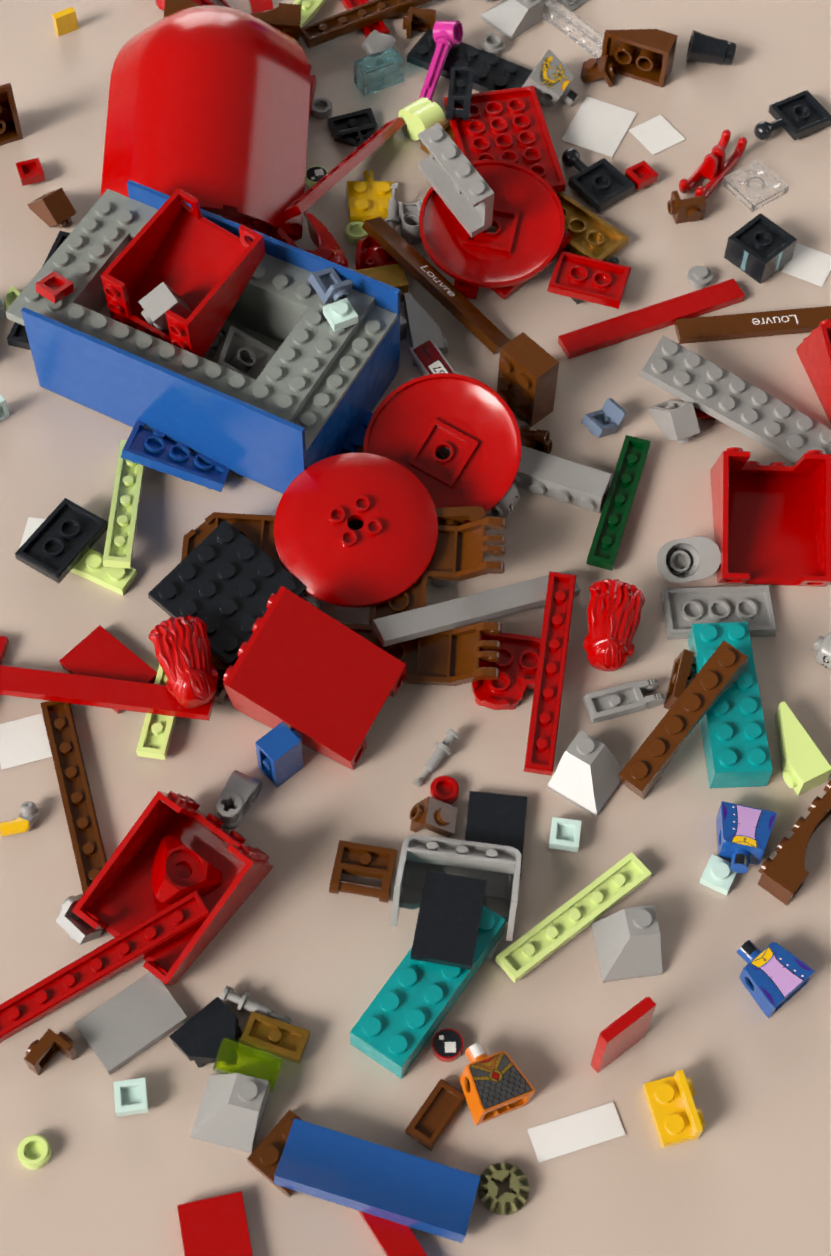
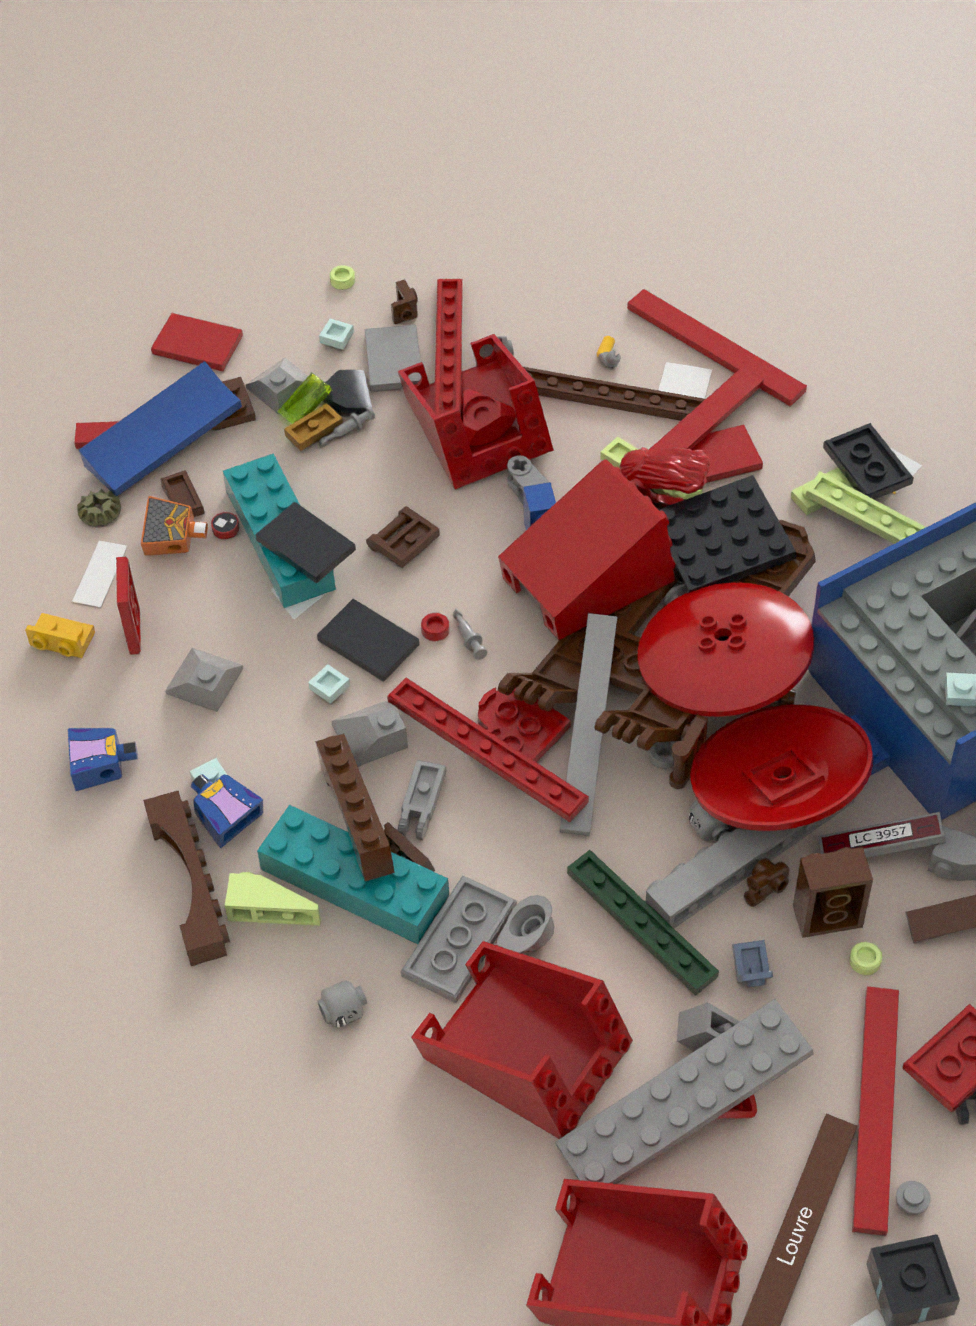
camera: 125 degrees right, 5 degrees down
light grey windscreen [391,835,522,941] -> none
reddish brown bracket [410,796,458,838] -> none
yellowish green plate [495,852,652,983] -> none
red hair [583,579,646,672] -> none

